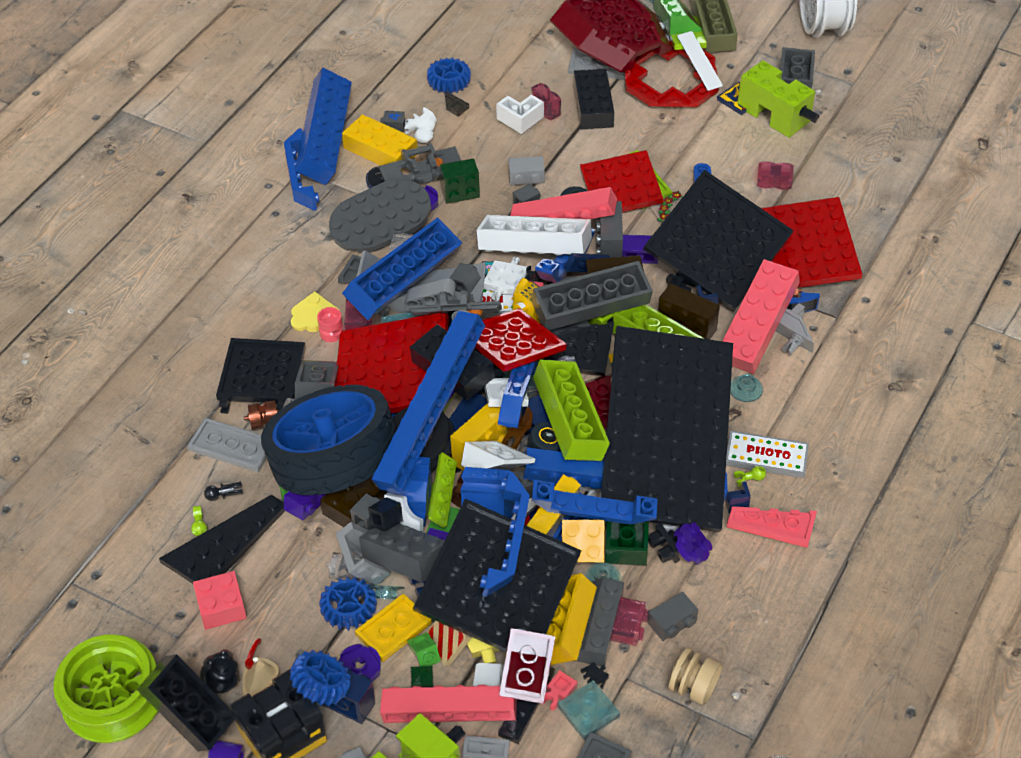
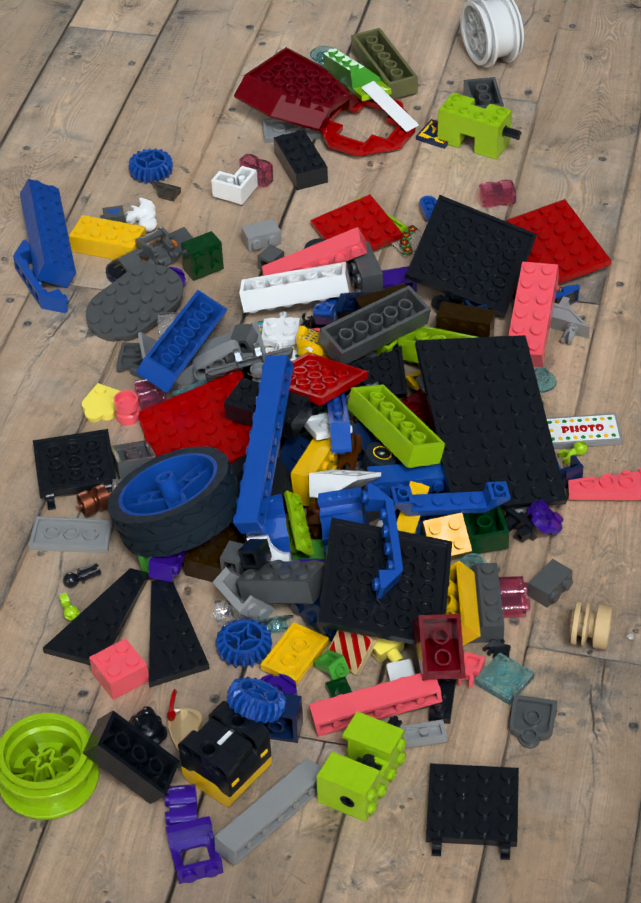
camera: 15 degrees left, 5 degrees down
none -> black wing [149,580,209,688]

